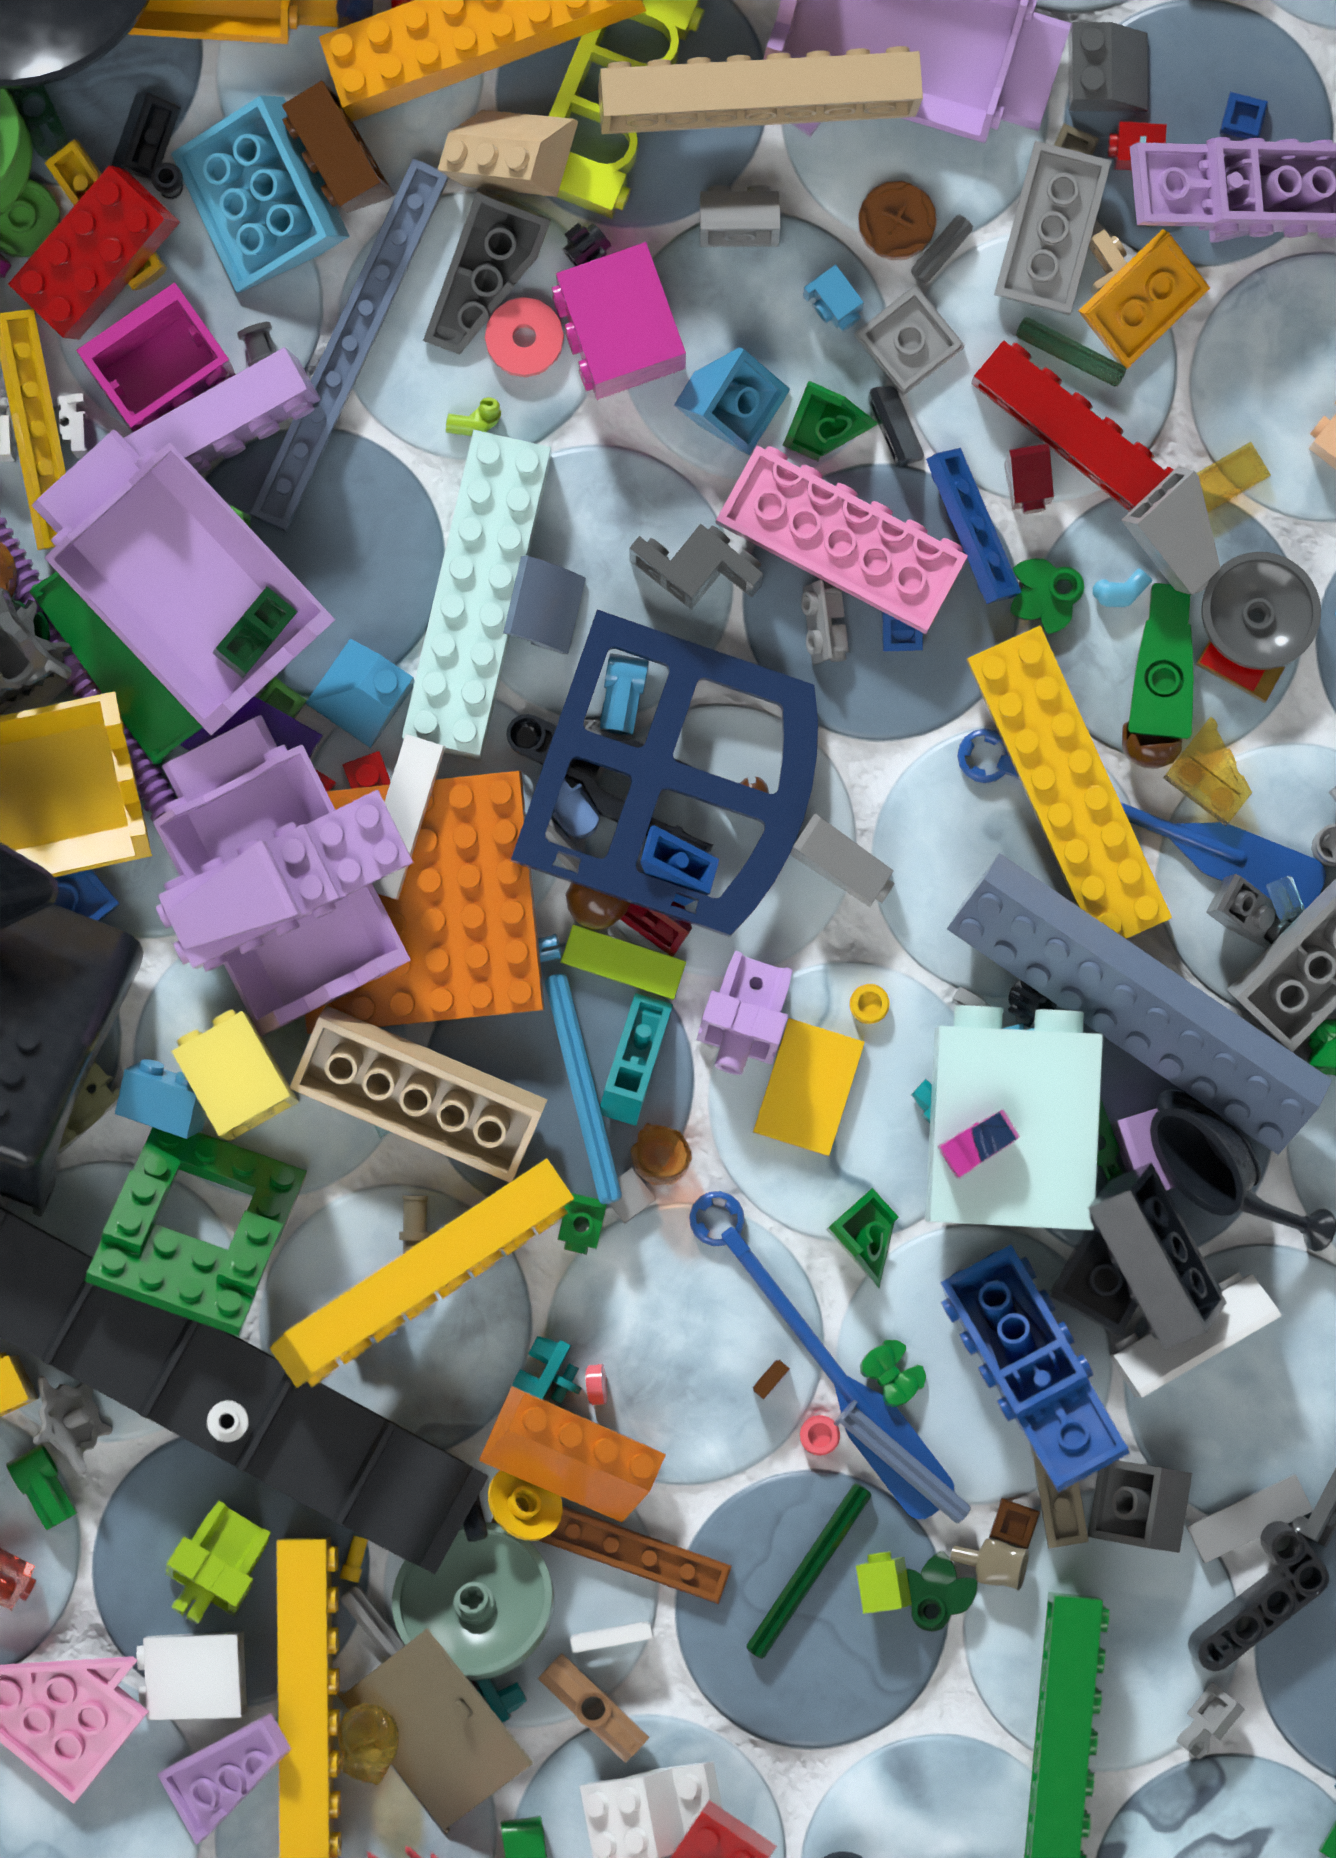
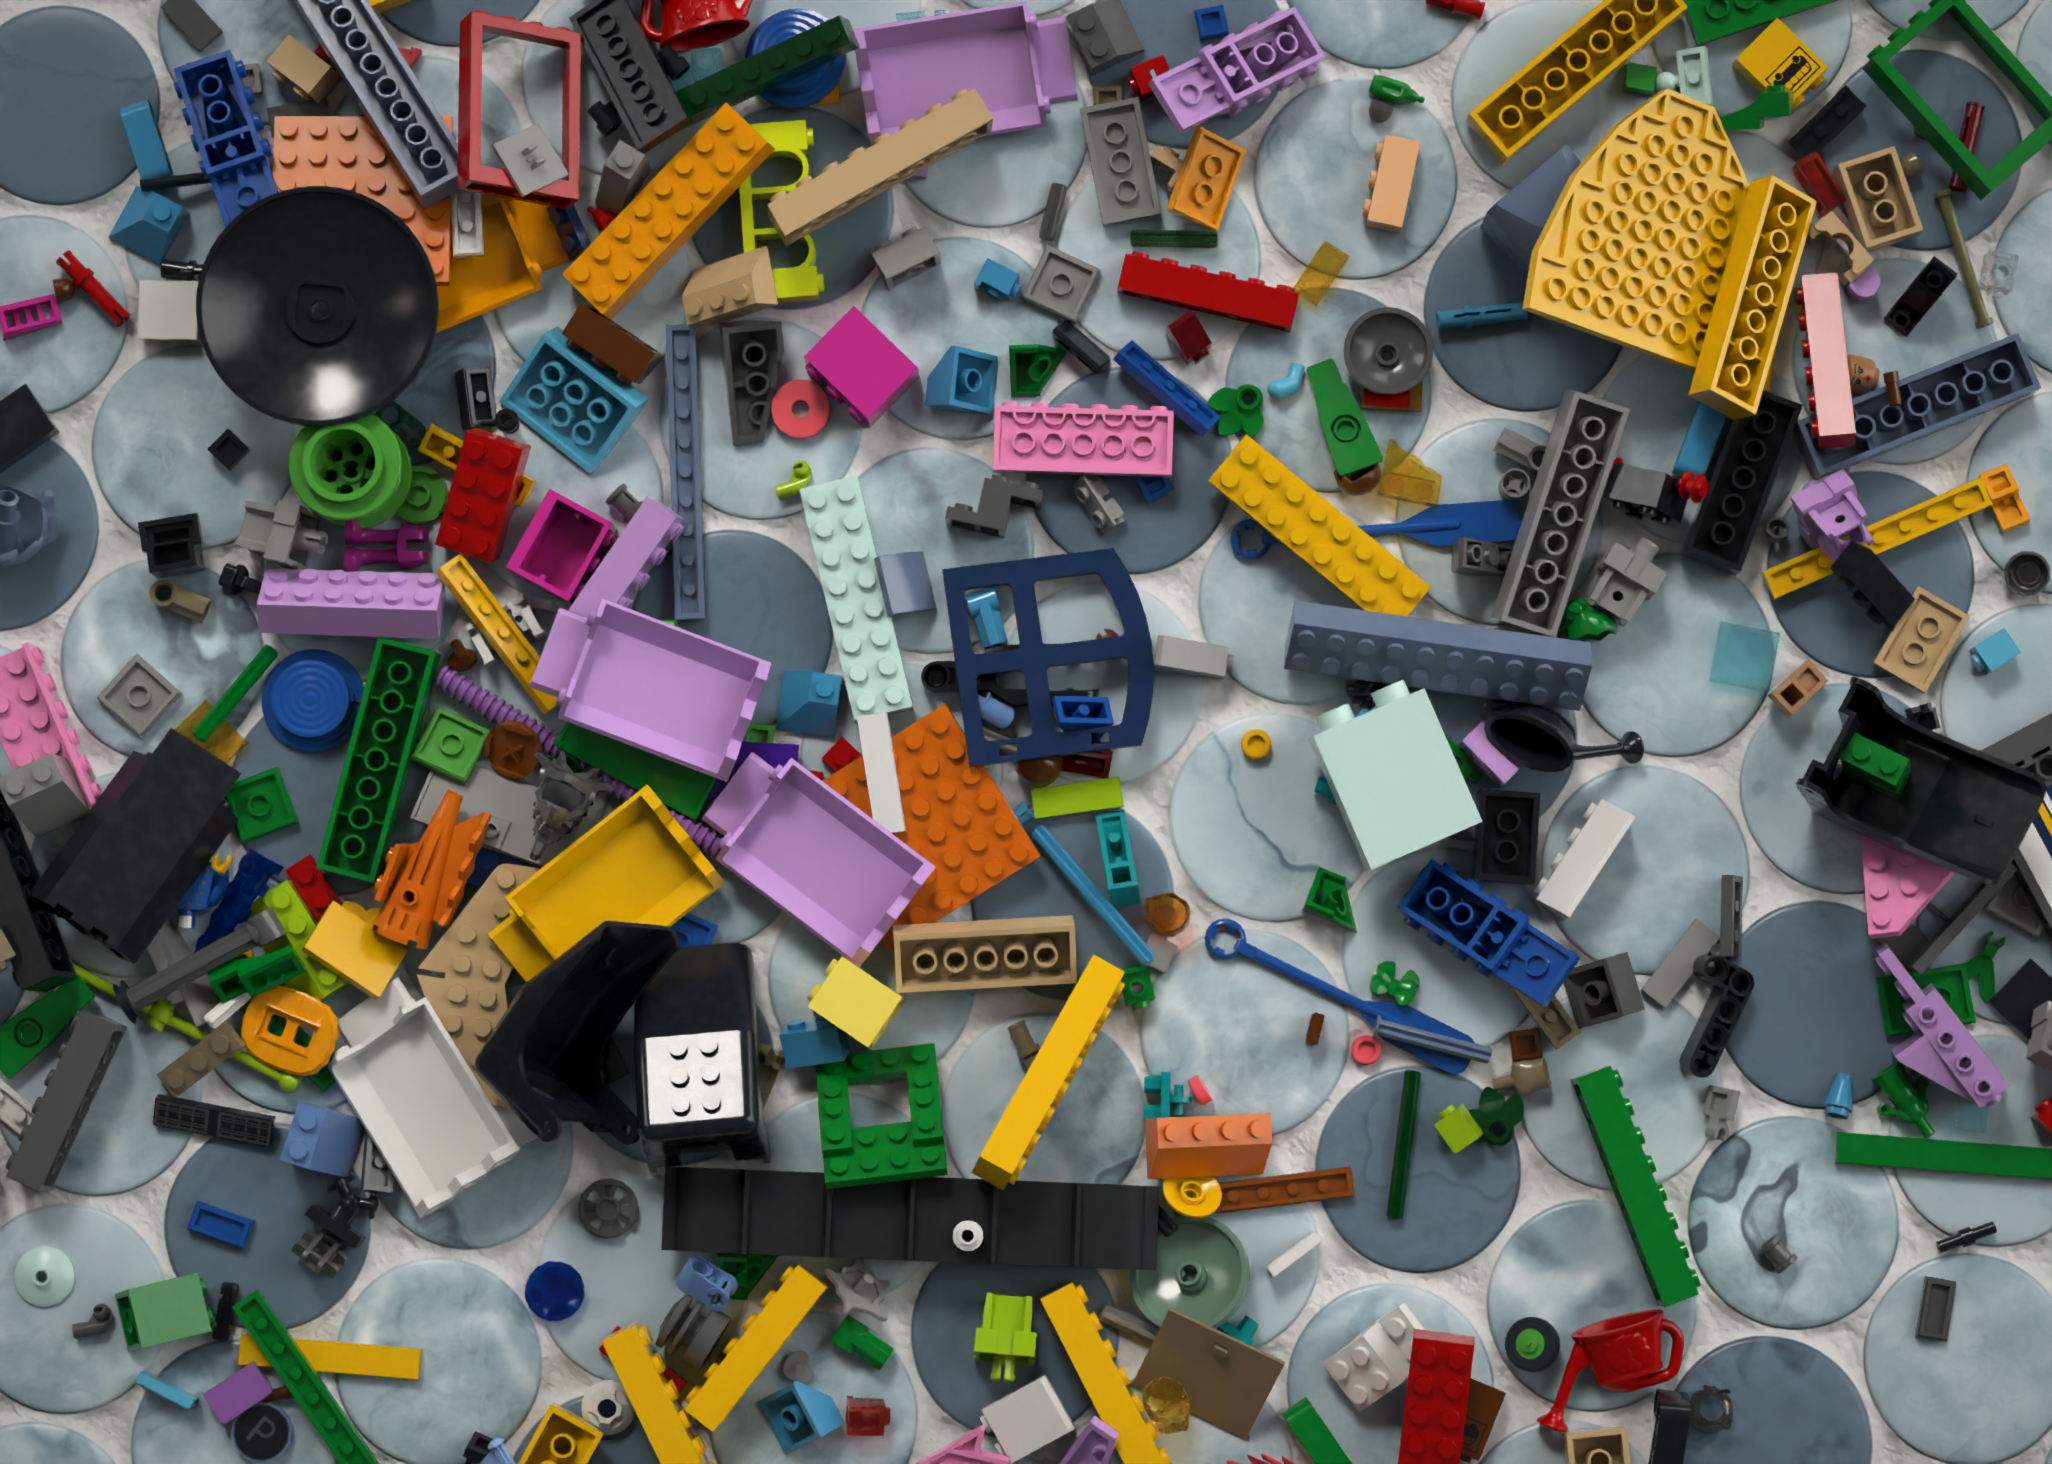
camera: 20 degrees left, 0 degrees up
lavender wedge [156,790,414,972] -> none
dark green slope [212,586,298,678] -> none
yellow piece [339,1535,368,1583] -> none
medium nougat piece [537,1653,649,1763] -> none
black gear [562,222,611,266] -> none
lavender piece [696,951,793,1075] -> none
yellow tile [753,1018,865,1157] -> none
dark orange tile [858,181,937,260] -> none
leg [937,1109,1020,1178] -> none
light grey tile [952,987,992,1007] -> none
brick [1088,1162,1227,1350] -> none
light grey slope [1121,467,1221,595] -> none
clear light blue tile [1265,875,1305,922] -> none

